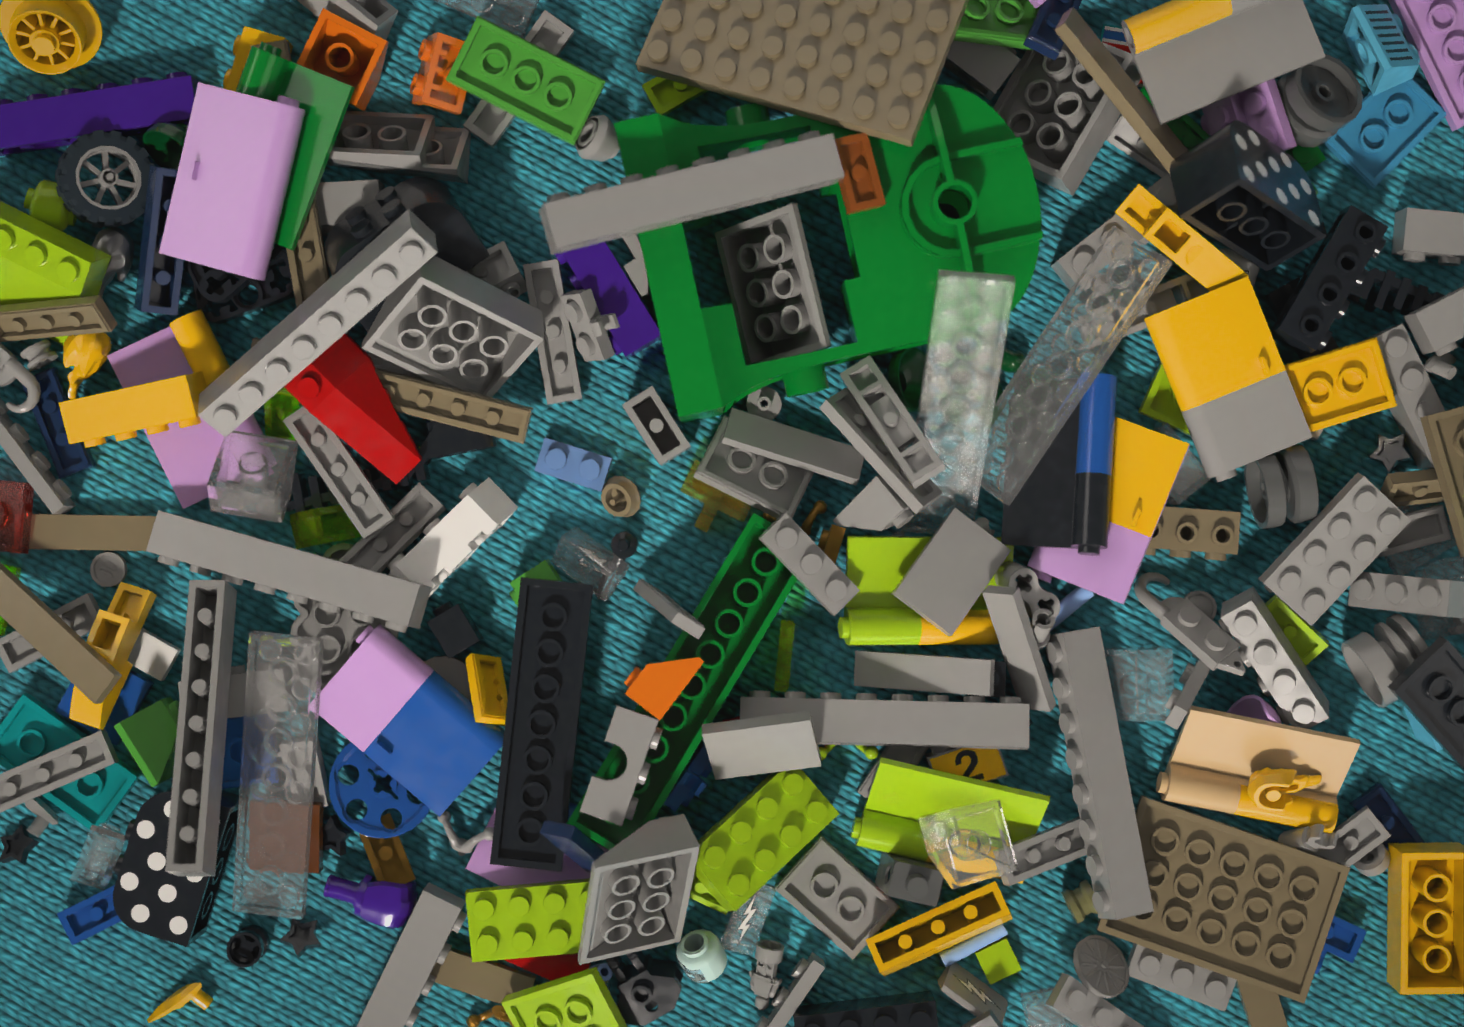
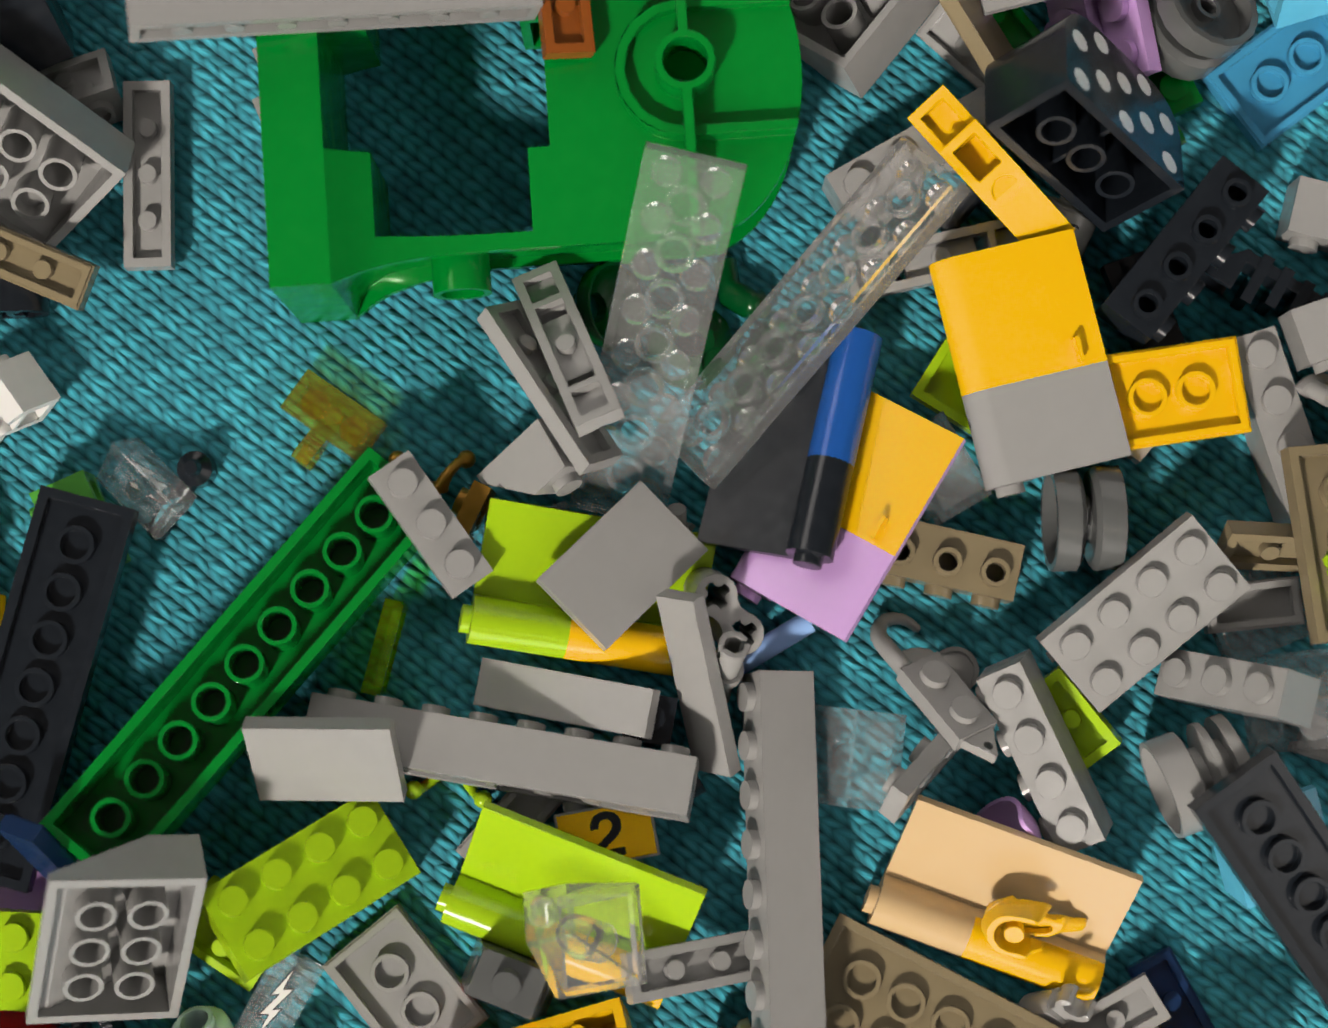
camera: 10 degrees right, 5 degrees down
medium blue plate [534,437,613,492] -> none
dark purple brick [554,242,661,359] -> none
light grey plate [560,288,620,362] -> none
light grey arch [580,705,663,826] -> none
dark tan hat [601,476,641,517] -> none
light grey brick [622,386,692,466] -> none
orange slope [624,657,705,720] -> none
light grey tile [633,579,705,639] -> none
blue plate [664,742,712,812] -> none
light grey tile [693,415,814,519] -> none
light grey slope [715,203,831,365] -> none
light grey tile [722,408,864,486] -> none
light grey tile [746,387,782,420] -> none
black piece [1369,434,1412,473] -> none

